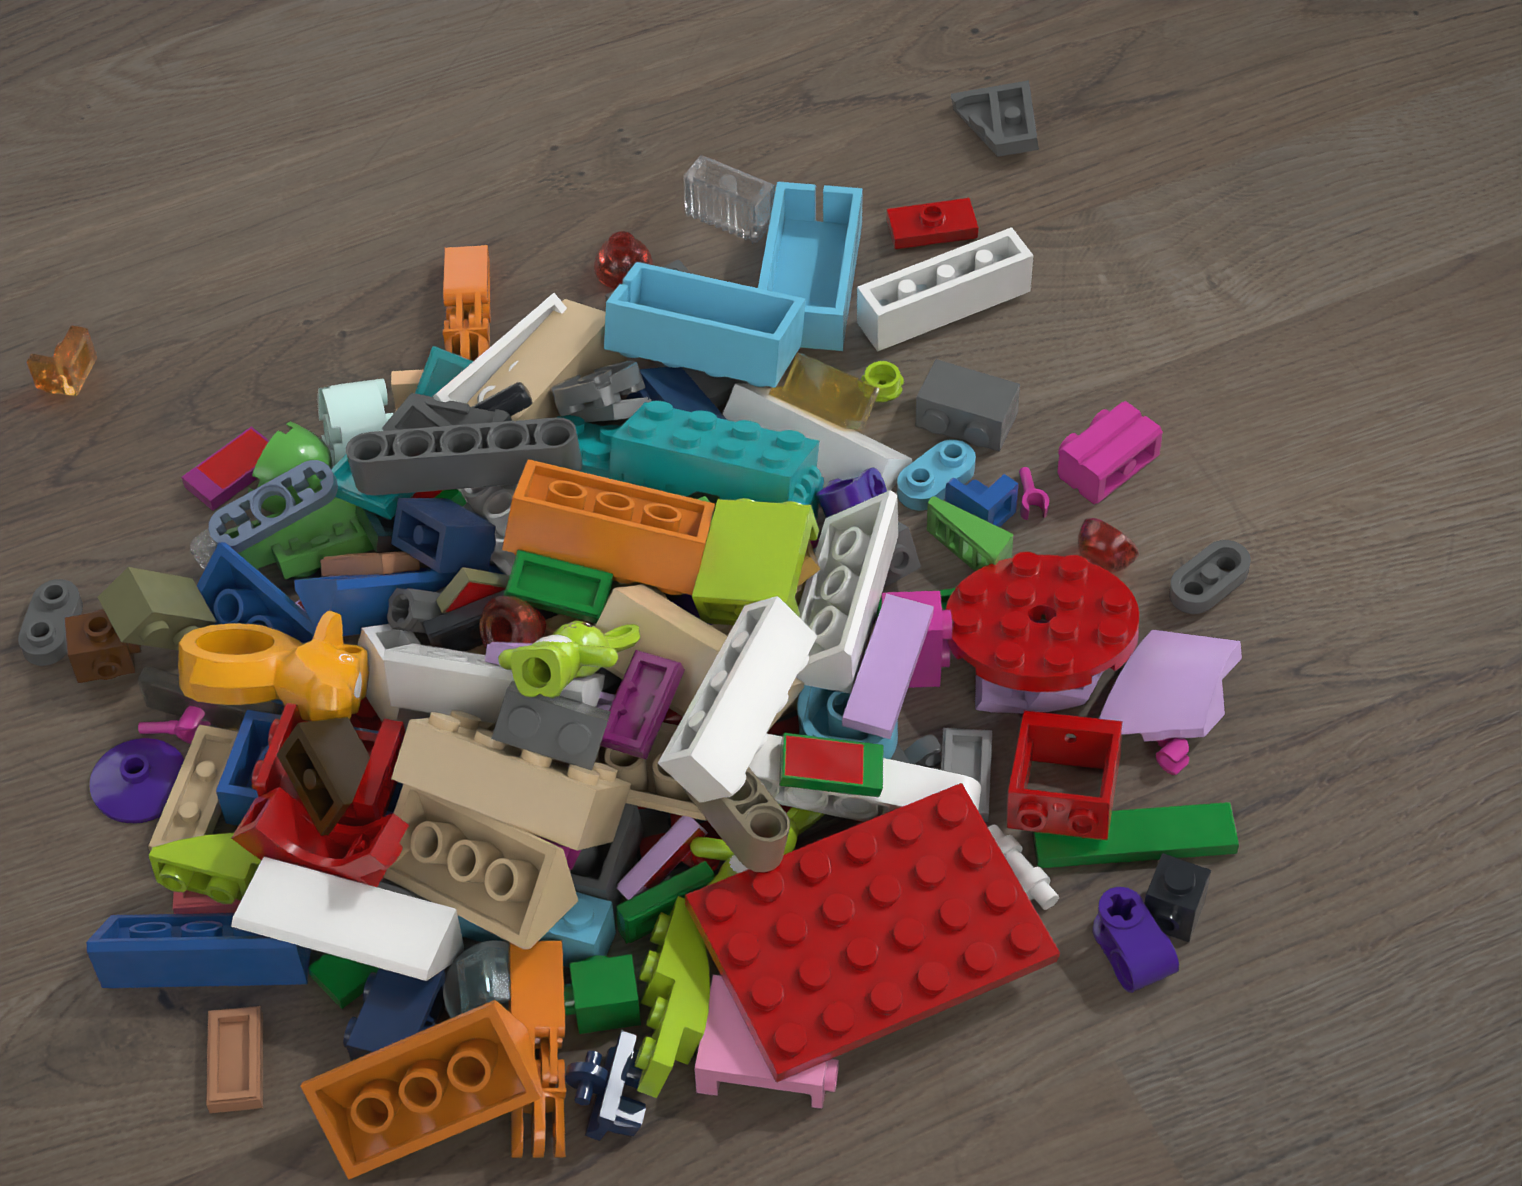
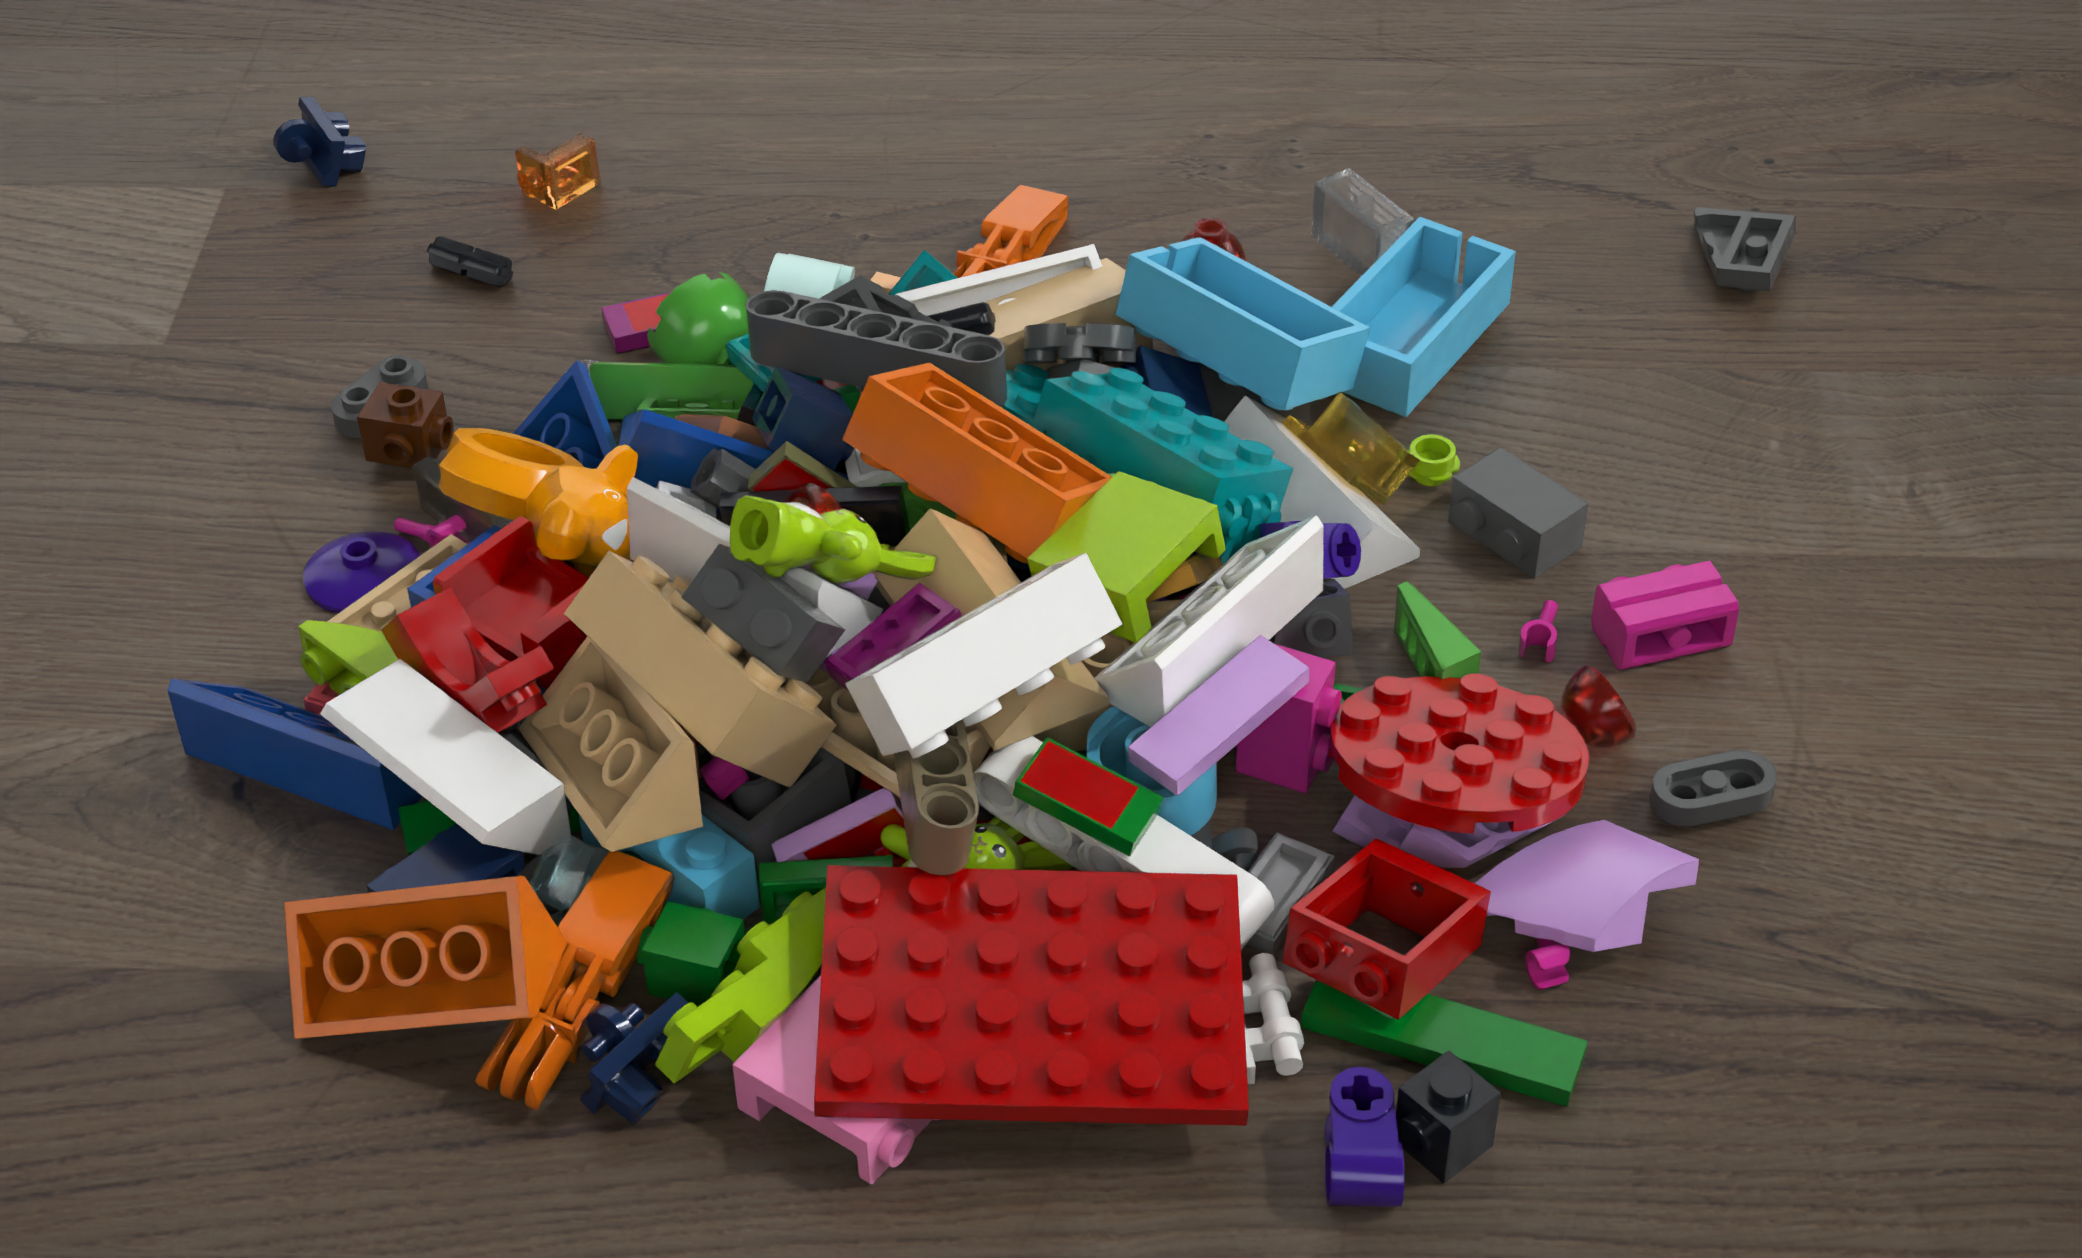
camera: 25 degrees right, 10 degrees down
olive brick [97,567,216,651] -> none
nougat tile [206,1006,263,1113] -> none
sand blue beam [209,460,338,553] -> none
dark brown slope [277,717,370,836] -> none
green tile [504,550,613,624] -> none
white brick [857,227,1033,352] -> none
red plate [886,198,979,249] -> none
medium azure plate [897,439,976,511] -> none
blue panel [945,474,1019,527] -> none
none -> black piece [427,236,514,288]

